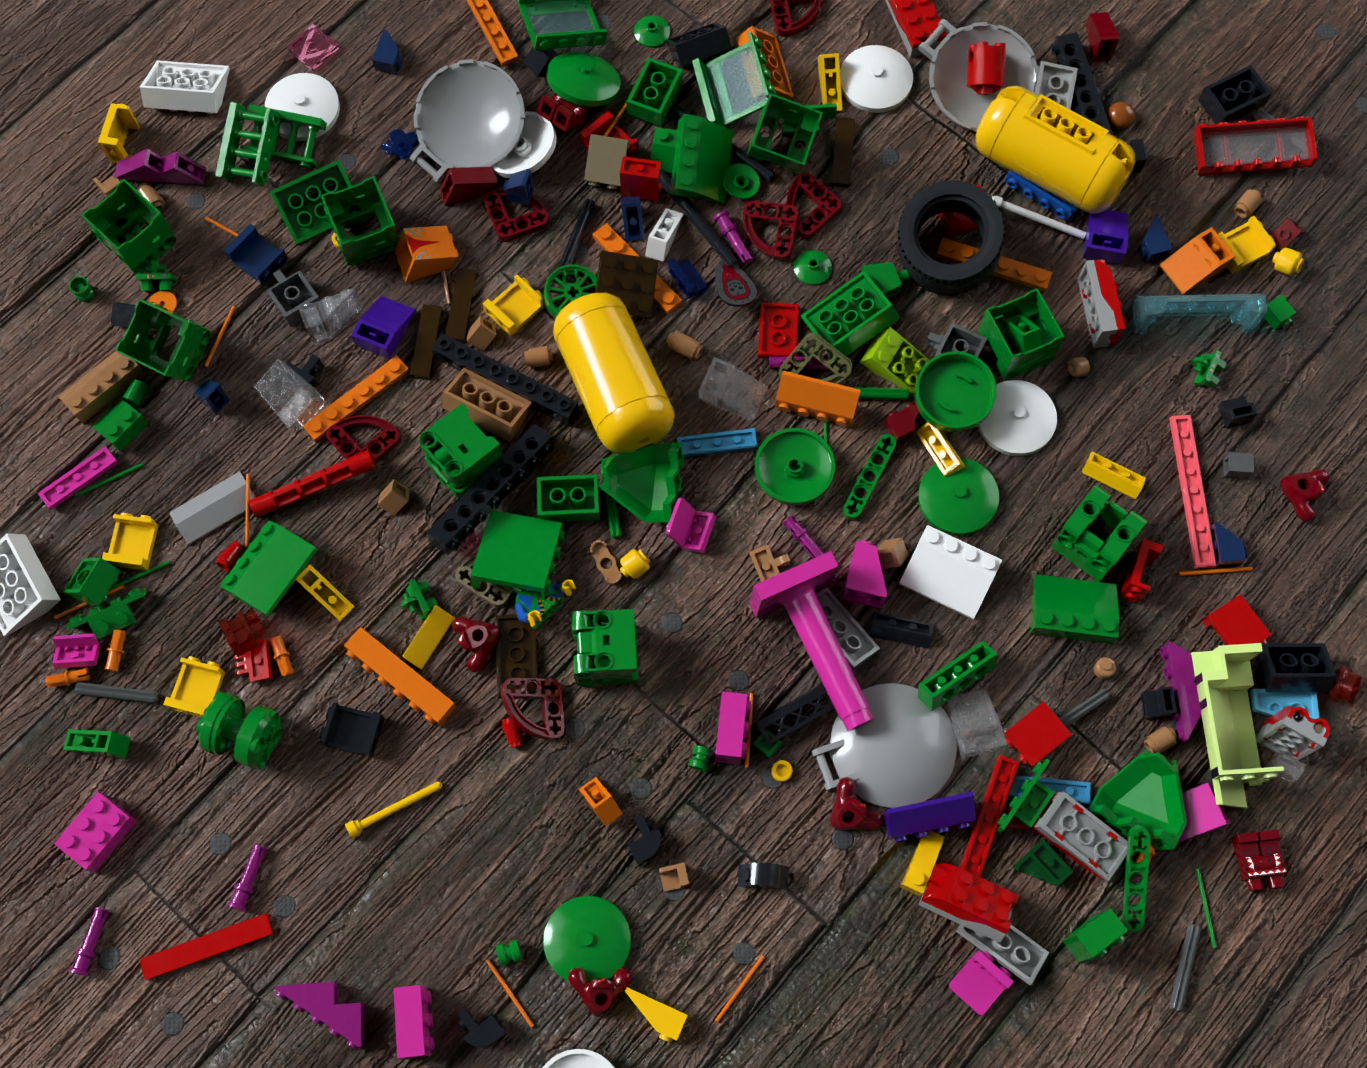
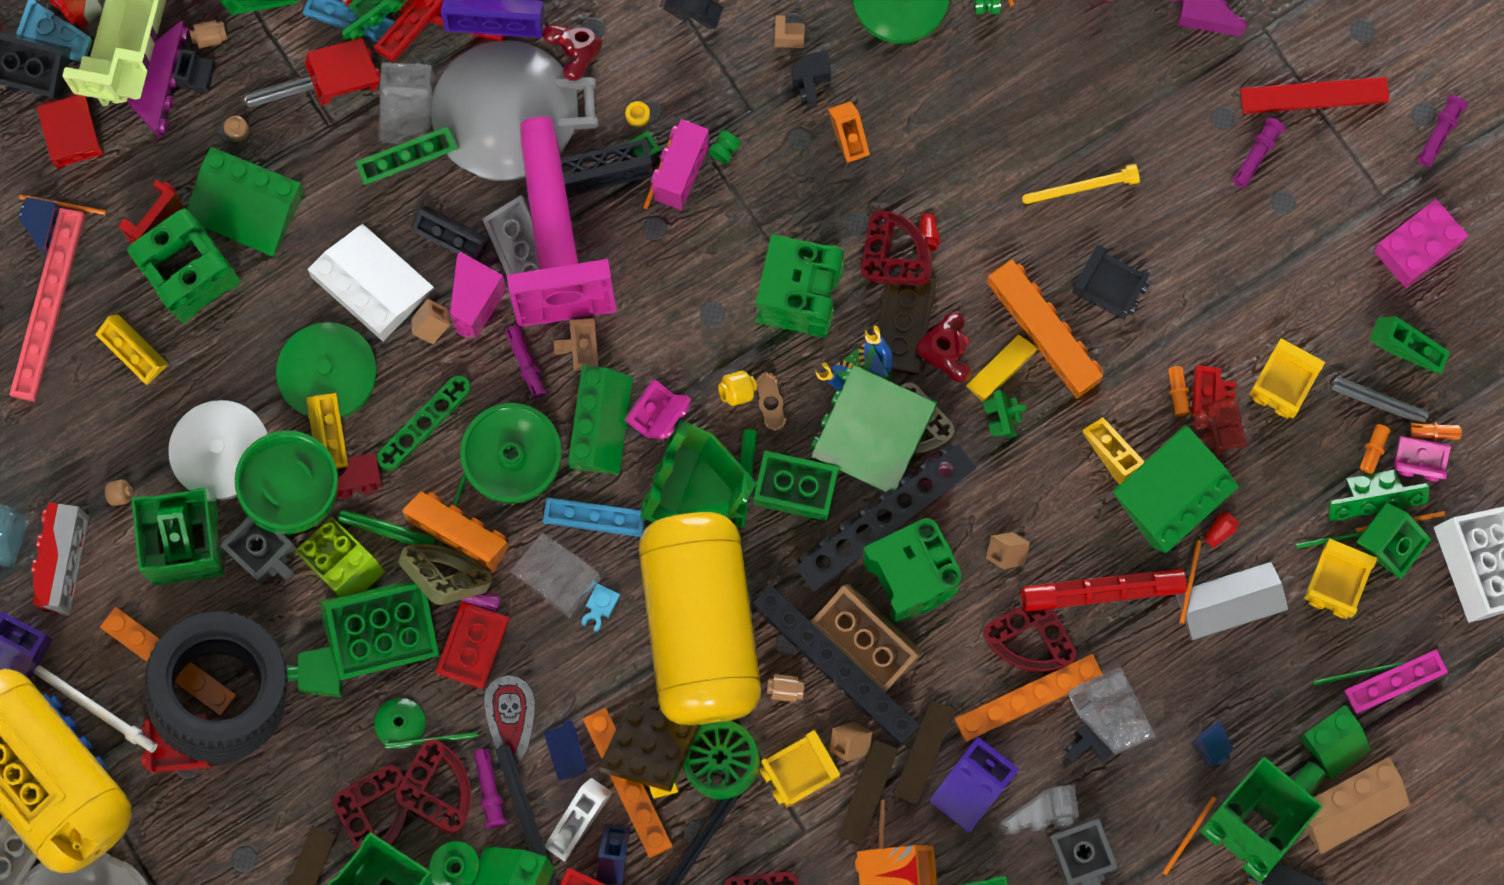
camera: 165 degrees left, 5 degrees up
green wheel [196,691,282,770] -> none
medium nougat head [666,330,703,360] -> none
none -> green axle [385,732,478,749]
none -> green slope [568,365,633,475]
none -> medium azure plate [582,583,620,632]

